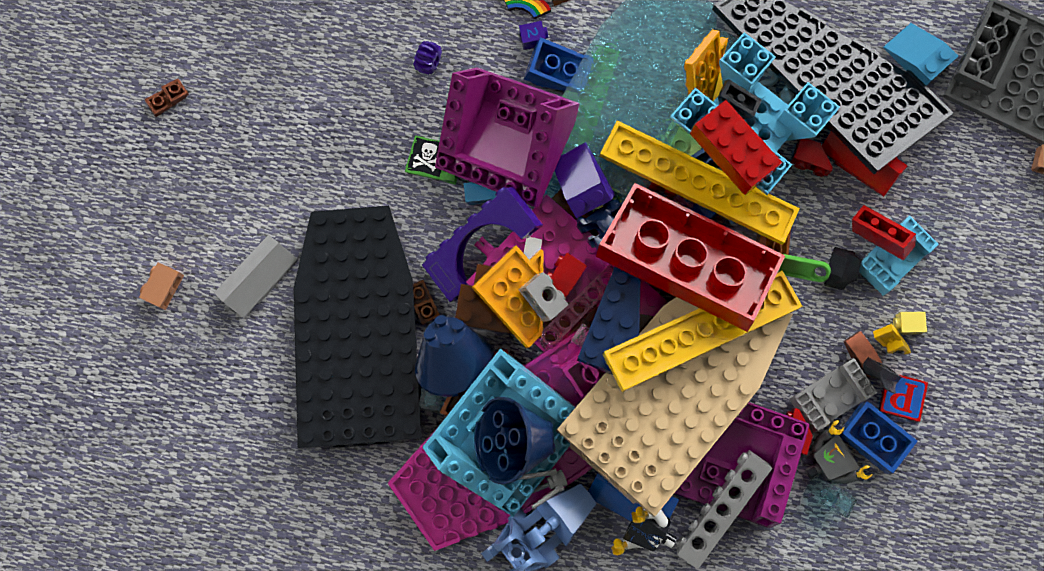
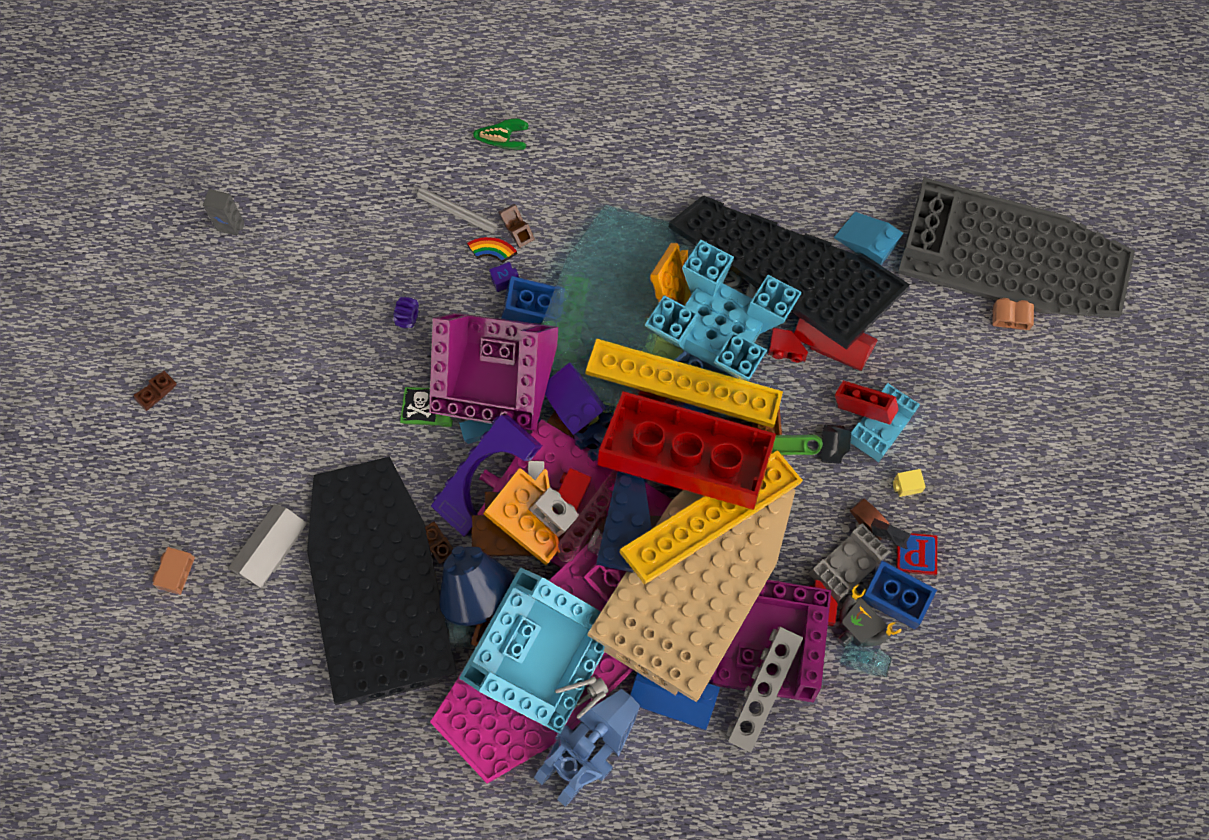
camera: 15 degrees left, 10 degrees down
dark blue cone [474,397,556,485] -> none
torso [611,506,677,556] -> none
red brick [690,100,782,195] -> none
black slope [718,79,762,119] -> none
yellow slope [873,324,911,354] -> none

